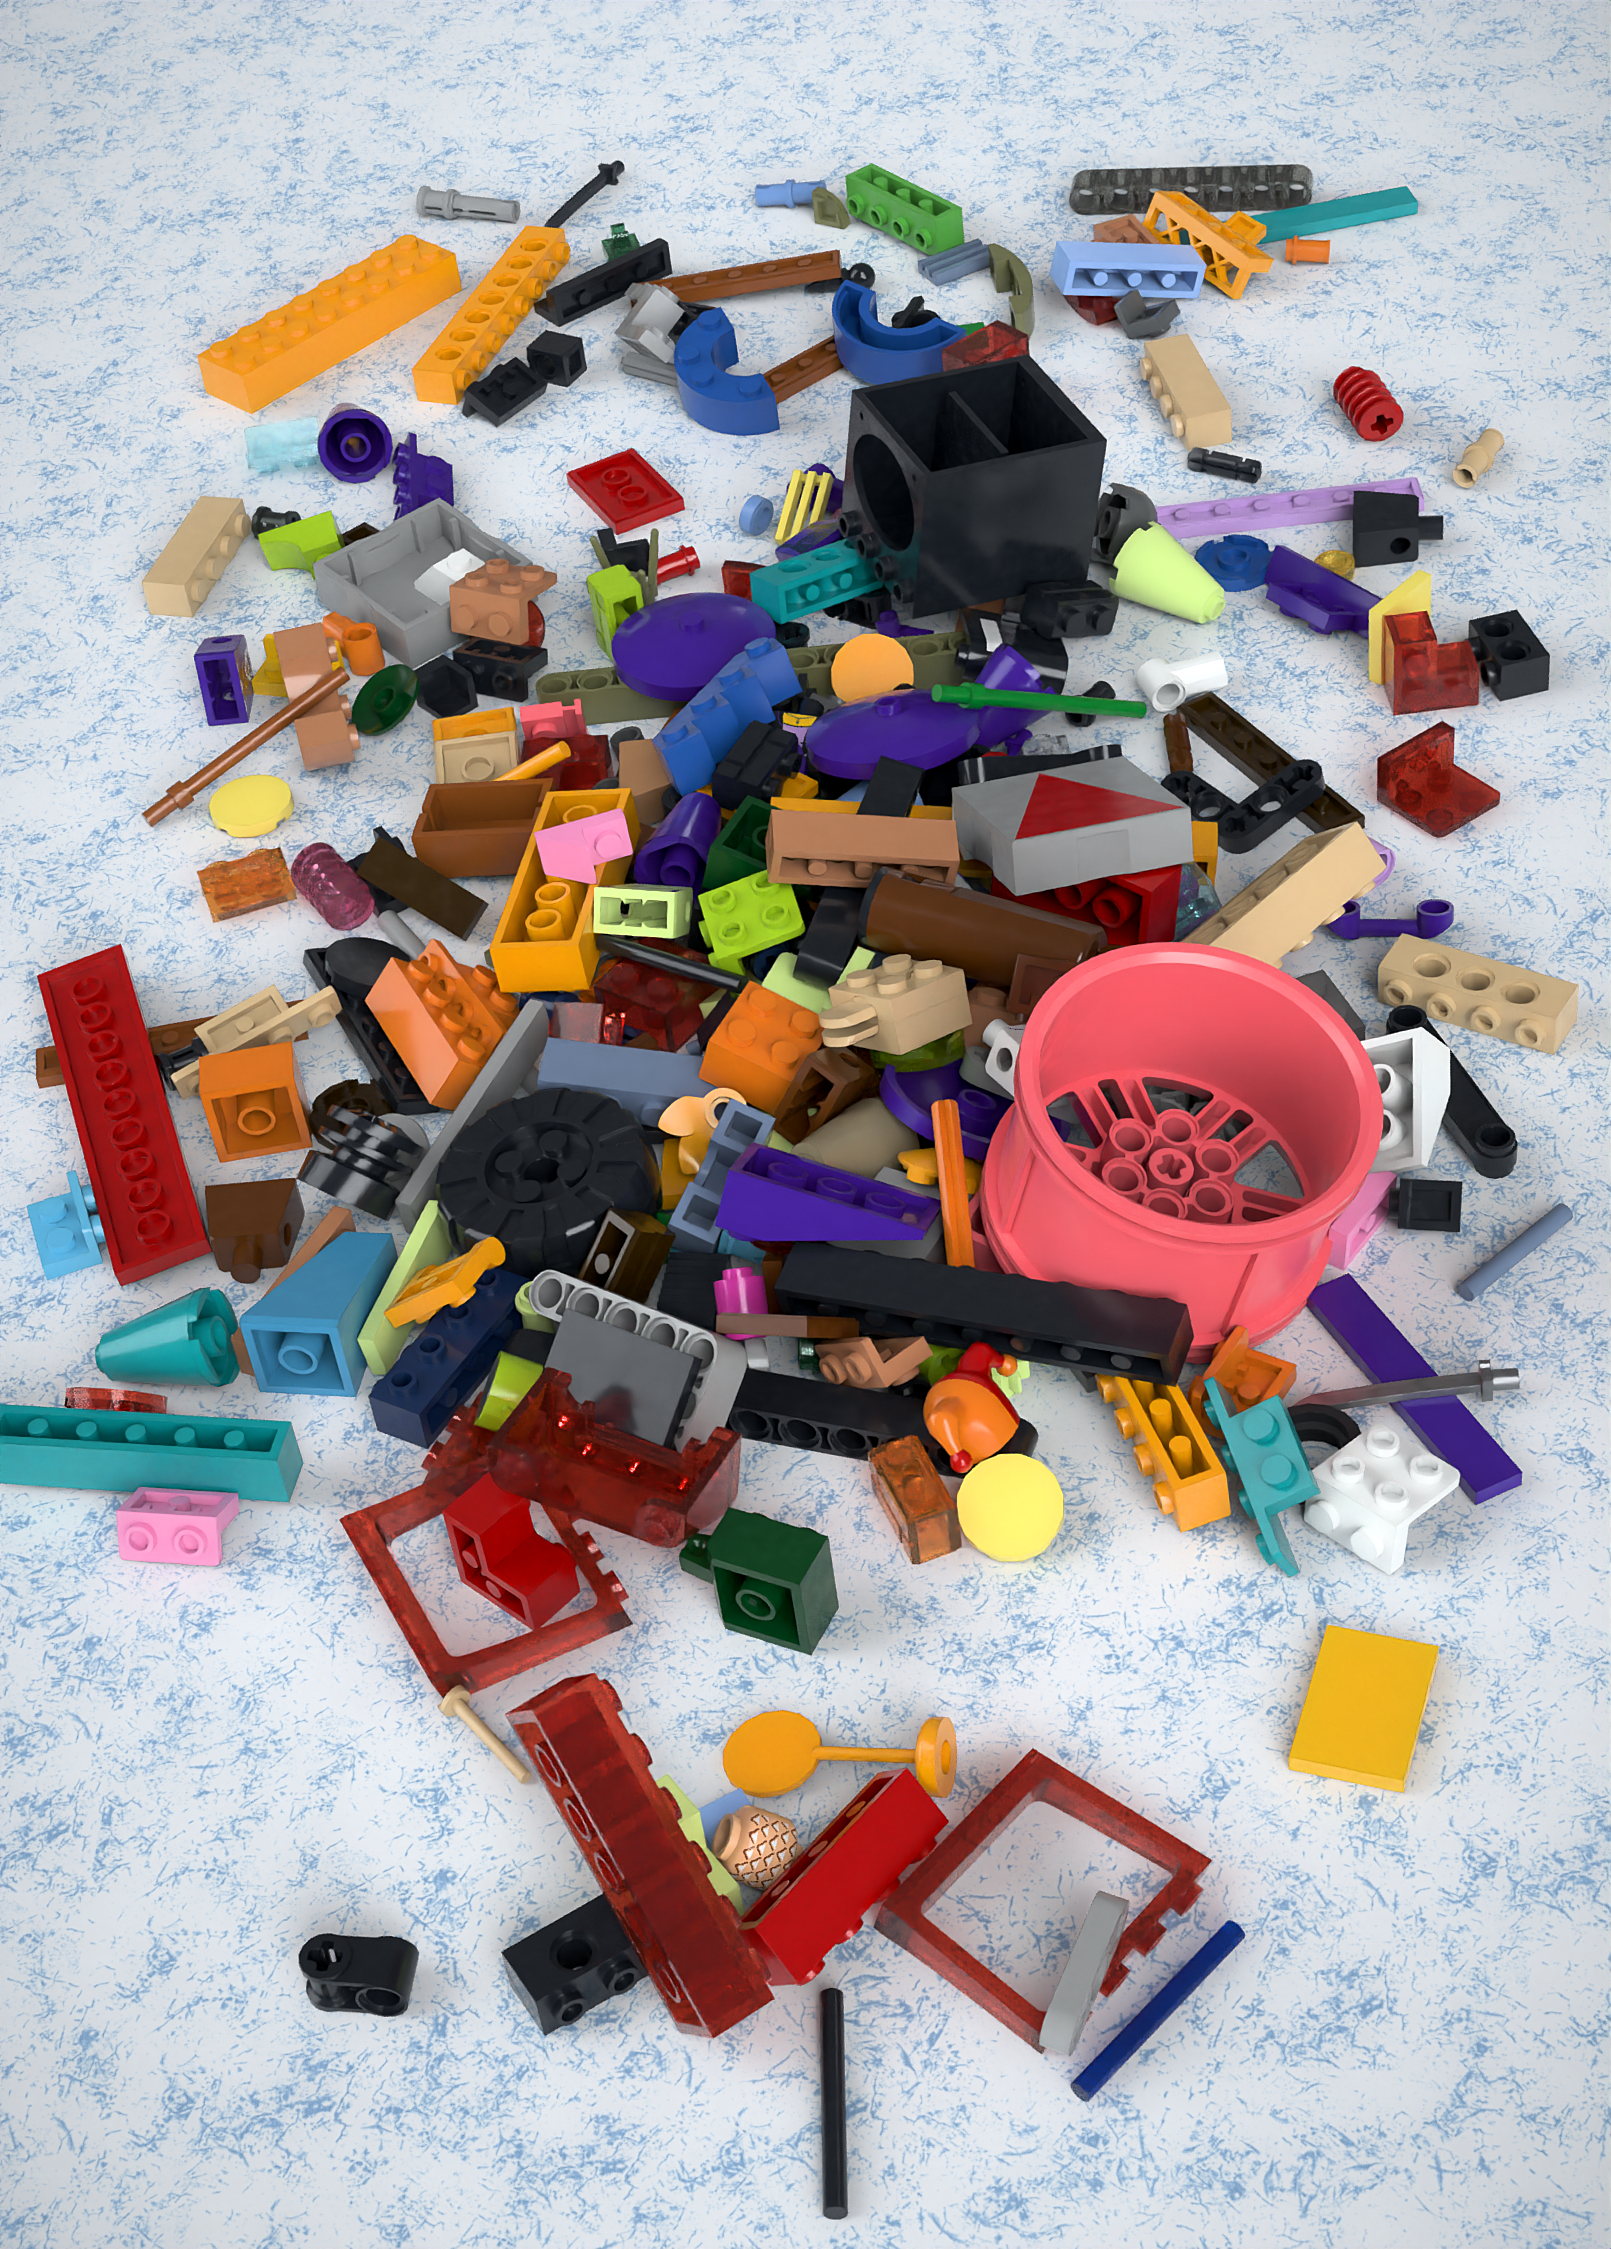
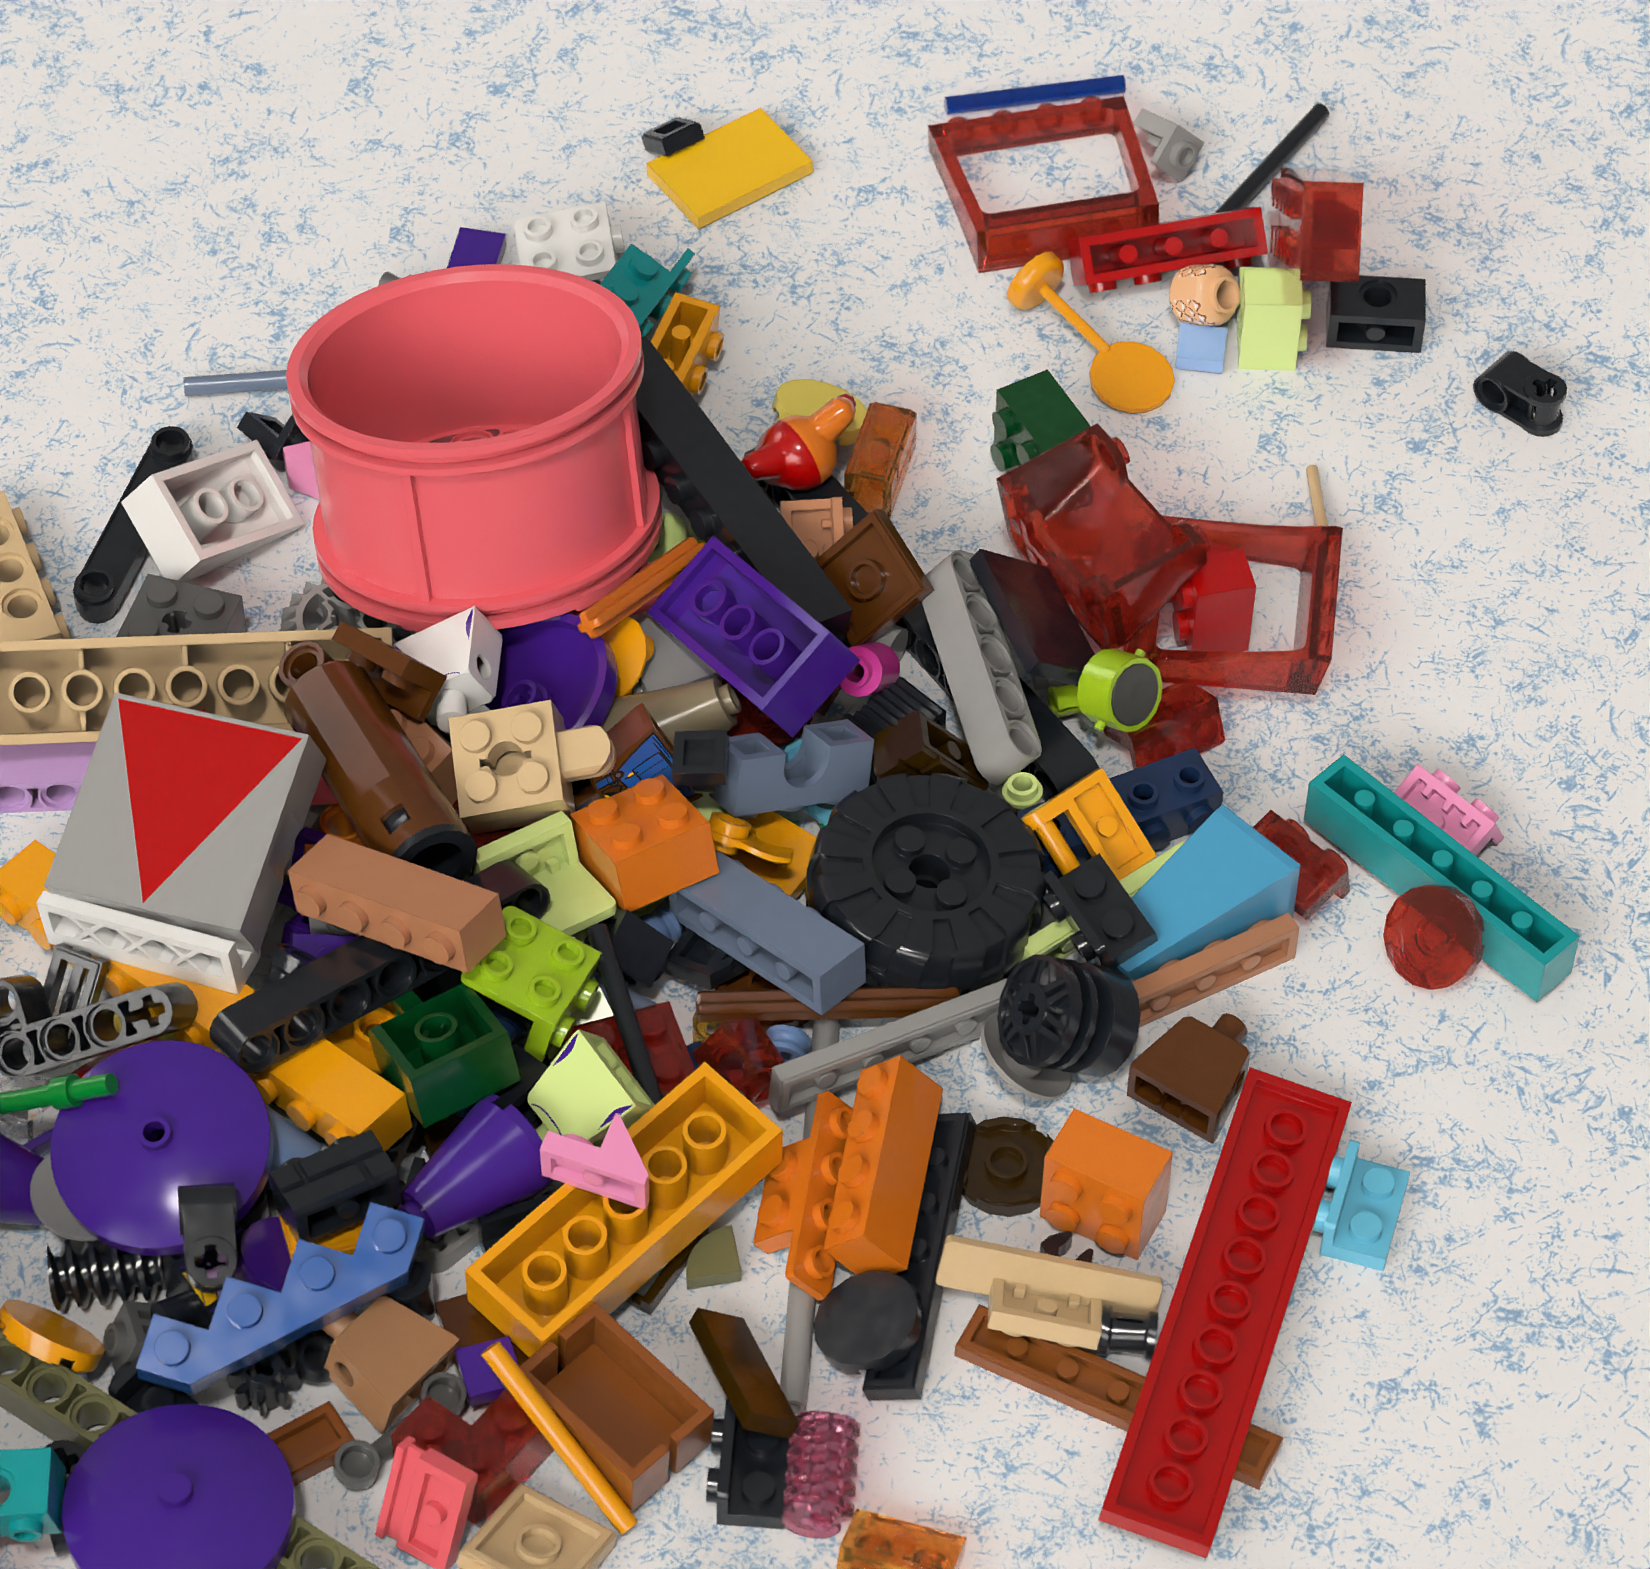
camera: 150 degrees left, 10 degrees up
teal cone [95,1287,240,1387] -> none
light grey beam [1039,1890,1129,2056] -> none
none -> black piece [177,1182,237,1294]
none -> black tile [641,117,705,157]
none -> black tile [671,730,730,793]
none -> black bracket [1042,853,1158,968]
none -> light grey bracket [1133,108,1205,182]
none -> clear red bracket [1253,810,1350,921]

